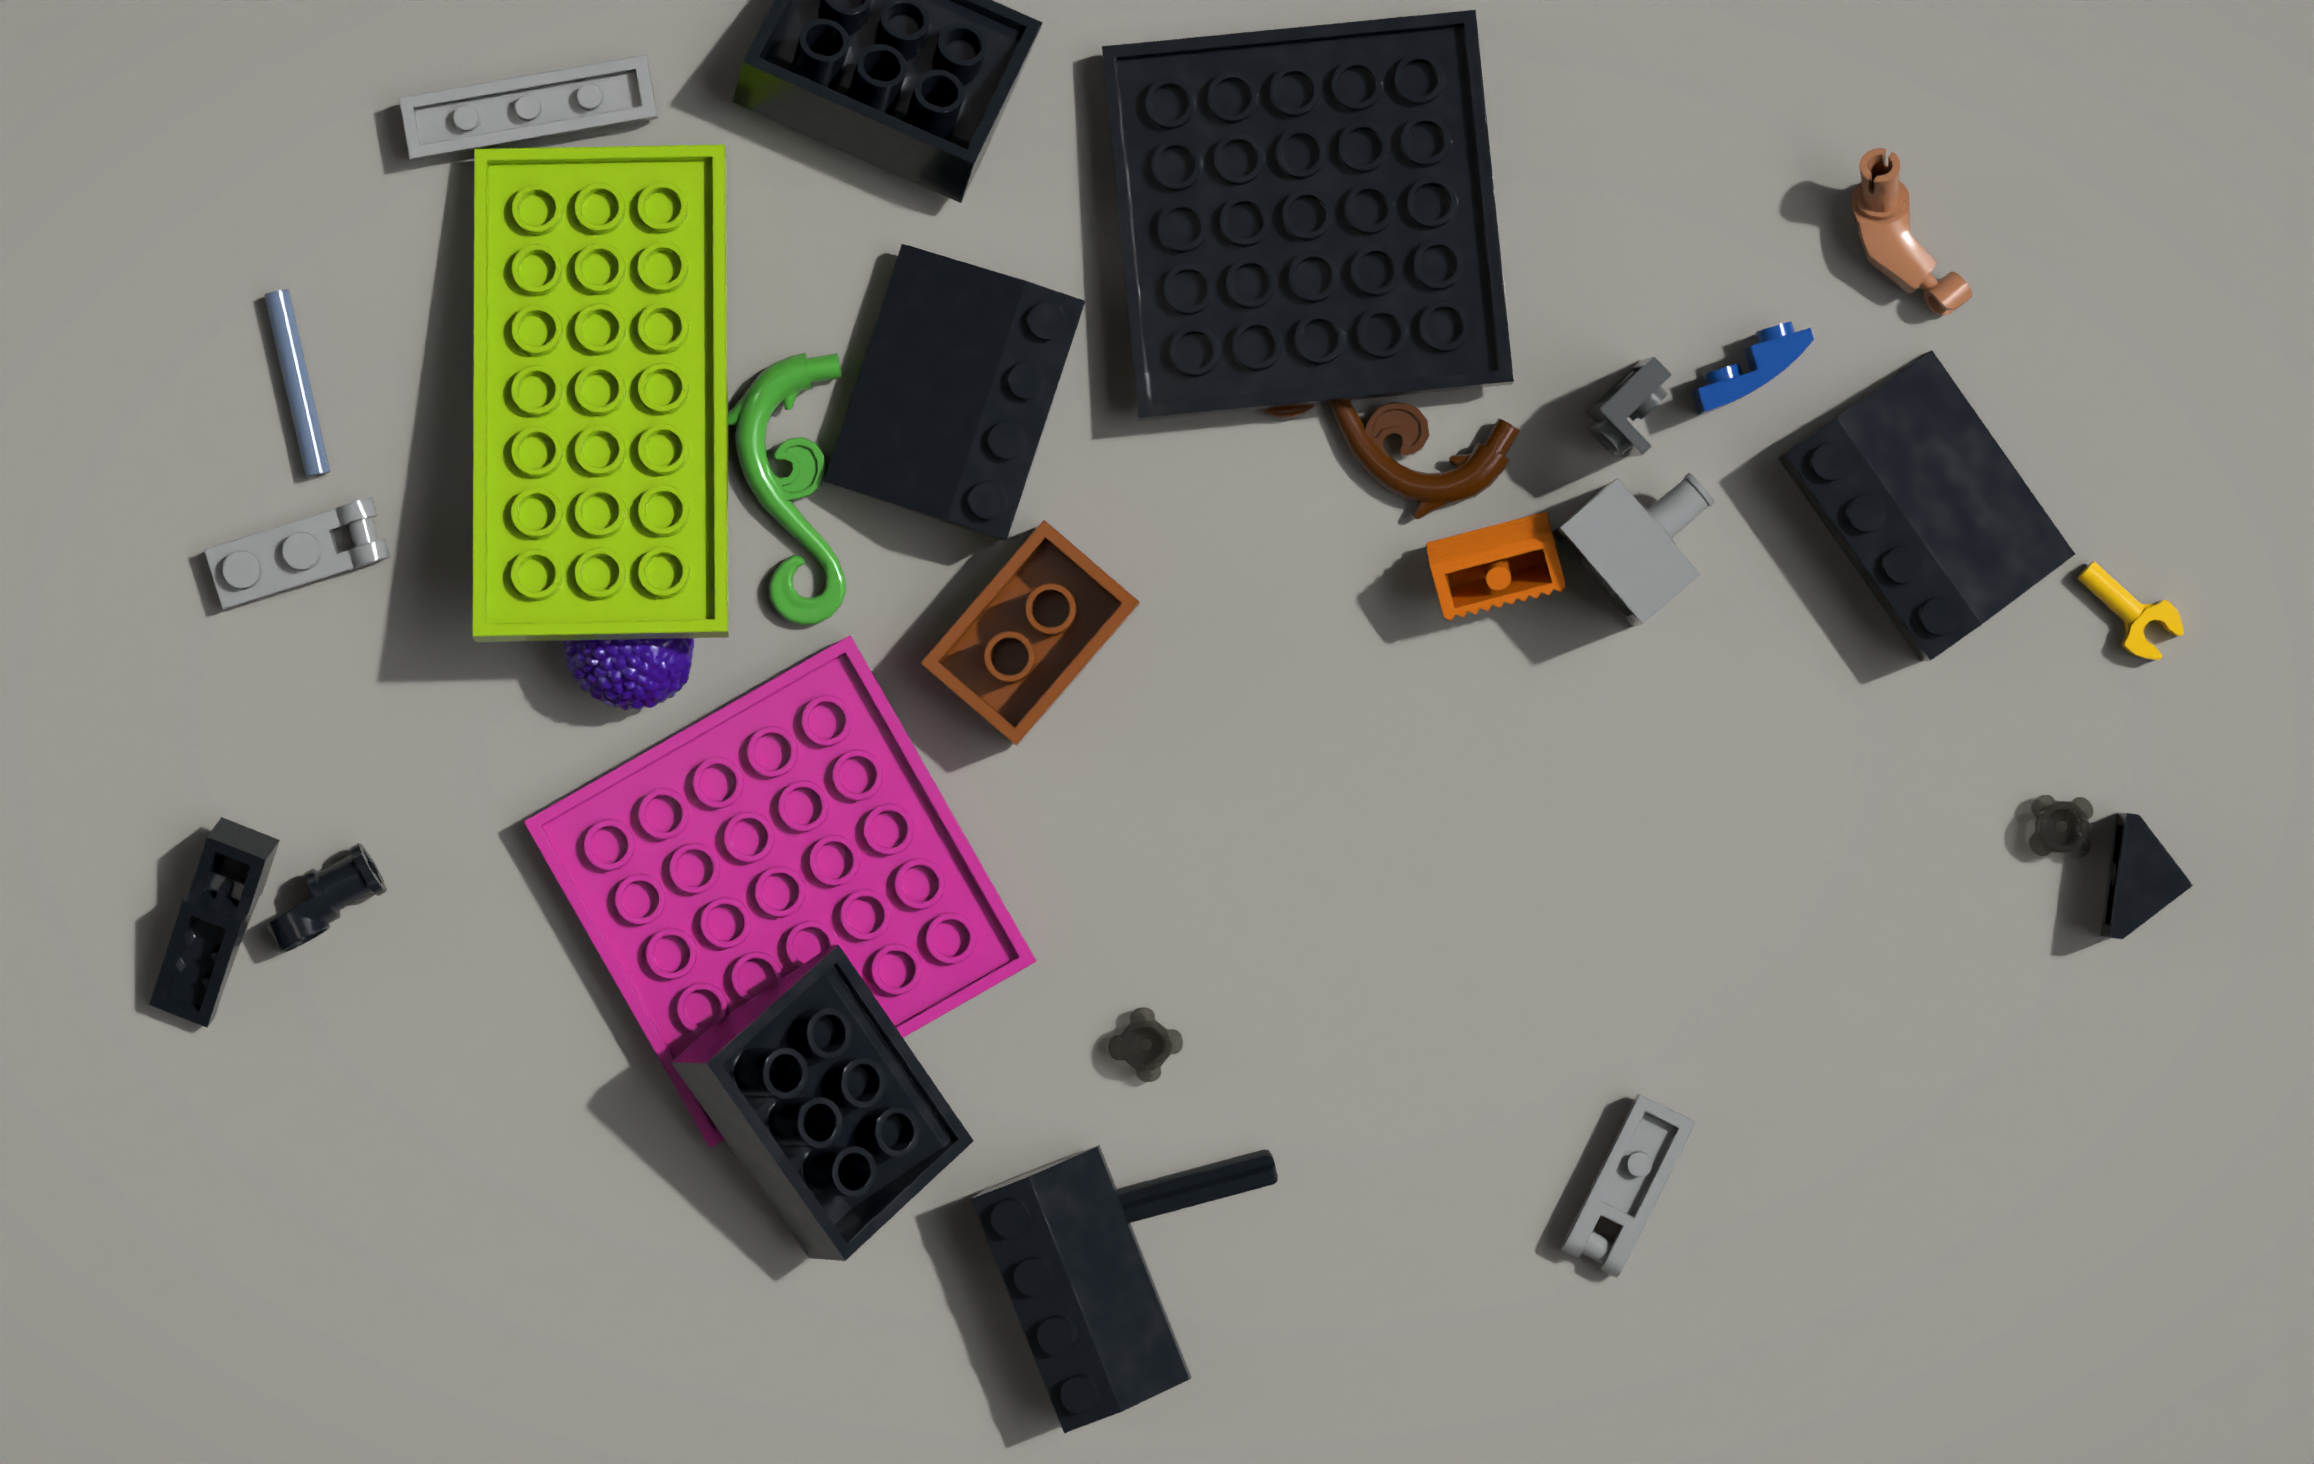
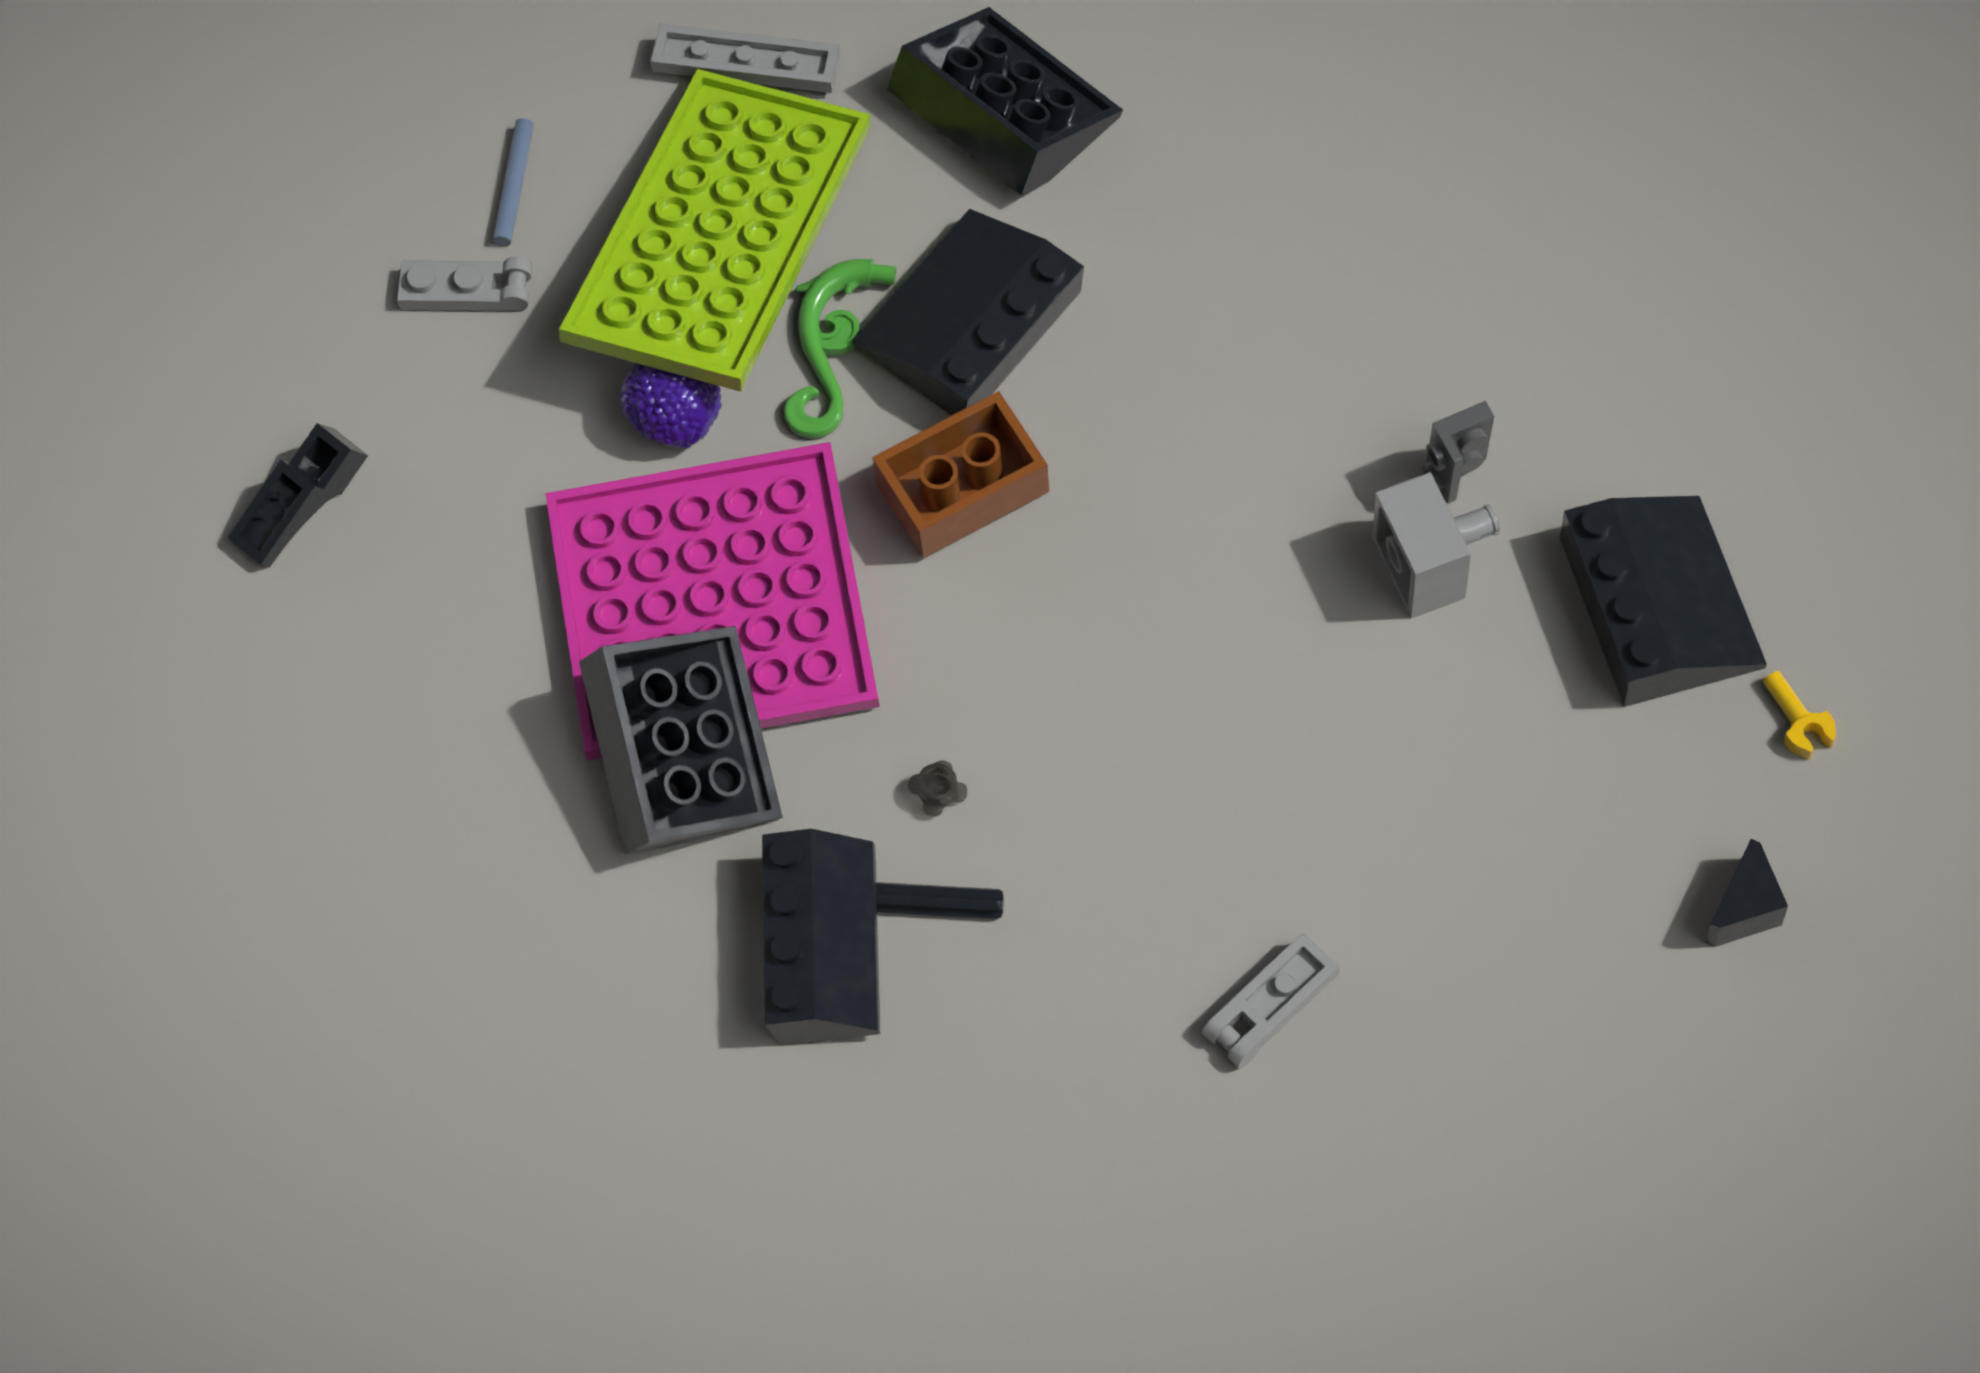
camera: 25 degrees right, 25 degrees down
black connector [266,843,387,954] -> none
black plate [1102,10,1514,421] -> none
reddish brown plant [1262,400,1520,519] -> none
orange brick [1426,511,1566,621] -> none
blue slope [1692,321,1814,415] -> none
nougat arm [1851,148,1972,316] -> none
clear smoke plate [2029,795,2093,859] -> none

